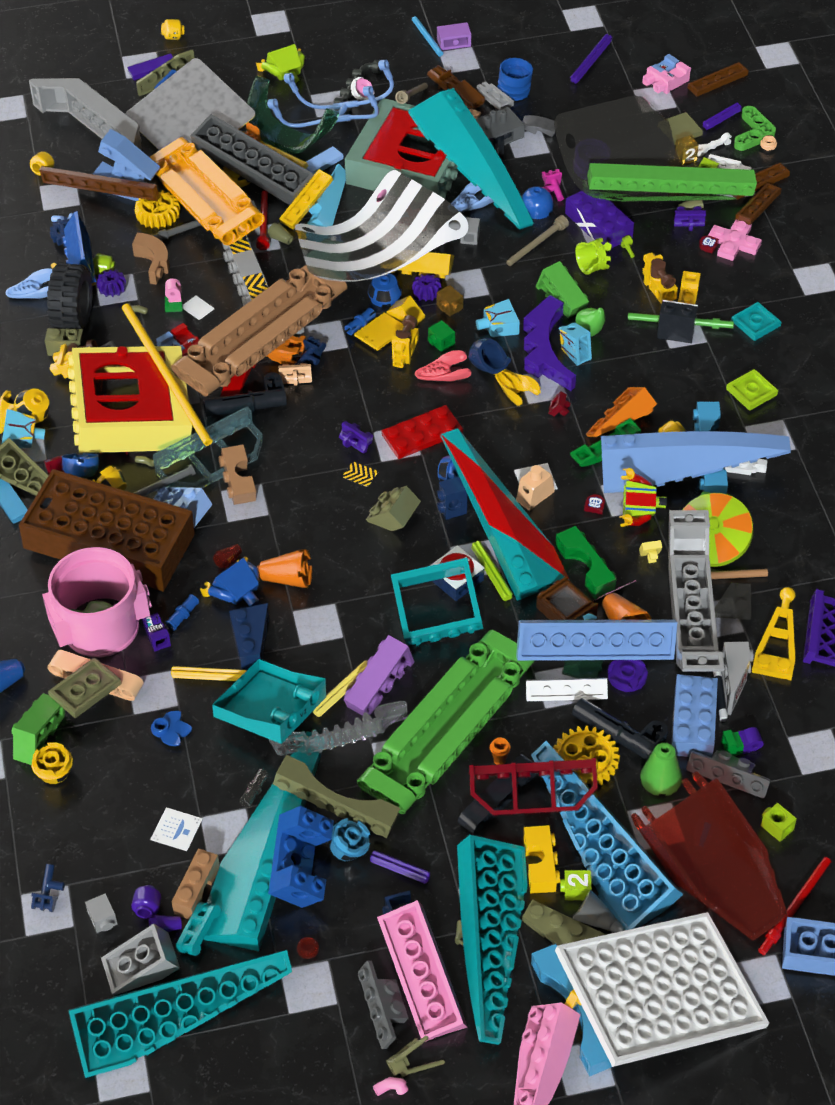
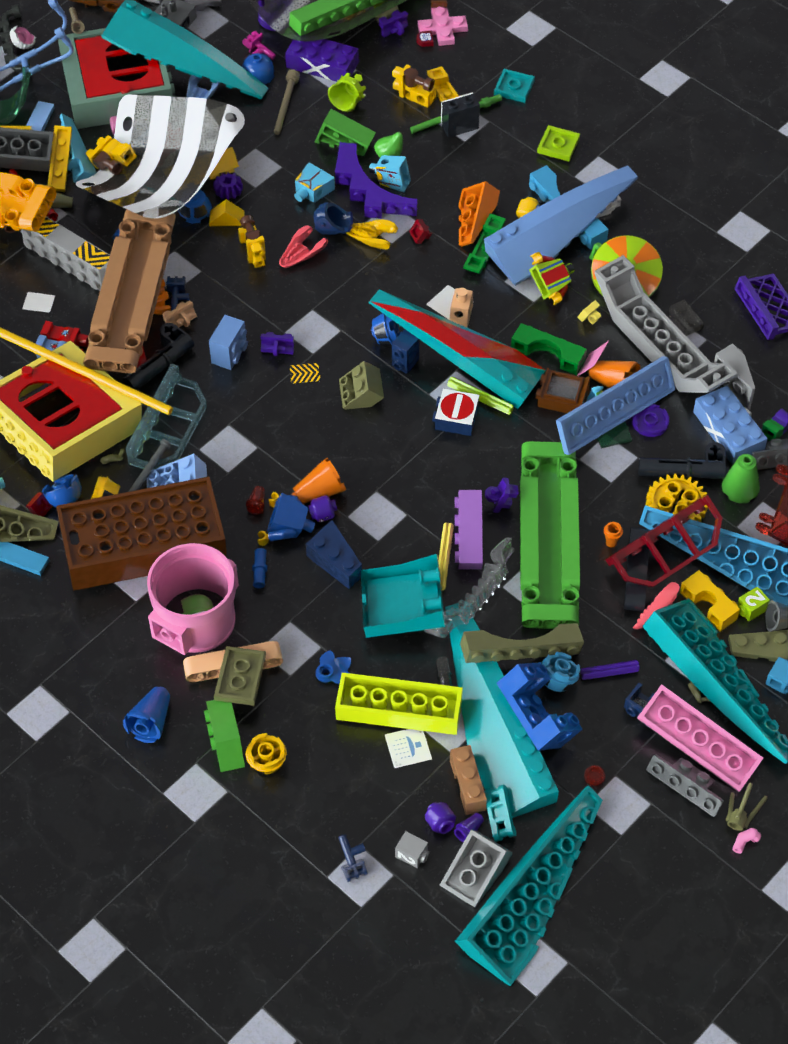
camera: 35 degrees left, 5 degrees up
dark purple leg [142,613,171,652] -> none
bright pink leg [165,279,183,312] -> none
yellow axle [171,666,247,681] -> none
medium nougat arch [218,445,256,505] -> none
blue pin [345,308,376,335] -> none
yellow container [354,312,403,351] -> none
red plate [381,405,463,459] -> none
teal window [391,558,483,646] -> none
green brick [428,320,455,352] -> none
pearl gold brick [437,285,463,316] -> none
white plate [526,678,608,701] -> none
dark red tile [584,494,605,514] -> none
lime hand [621,235,635,258] -> none
medium nougat bar [711,569,768,579] -> none
yellow plate [752,587,795,680] -> none
none -> yellow hips [86,135,137,175]
none -> medium blue brick [209,315,248,370]
none -> dark purple head [308,495,337,523]
none -> neon yellow brick [335,673,463,735]
none -> dark purple hips [484,478,519,513]
none -> coral animal [633,582,680,630]

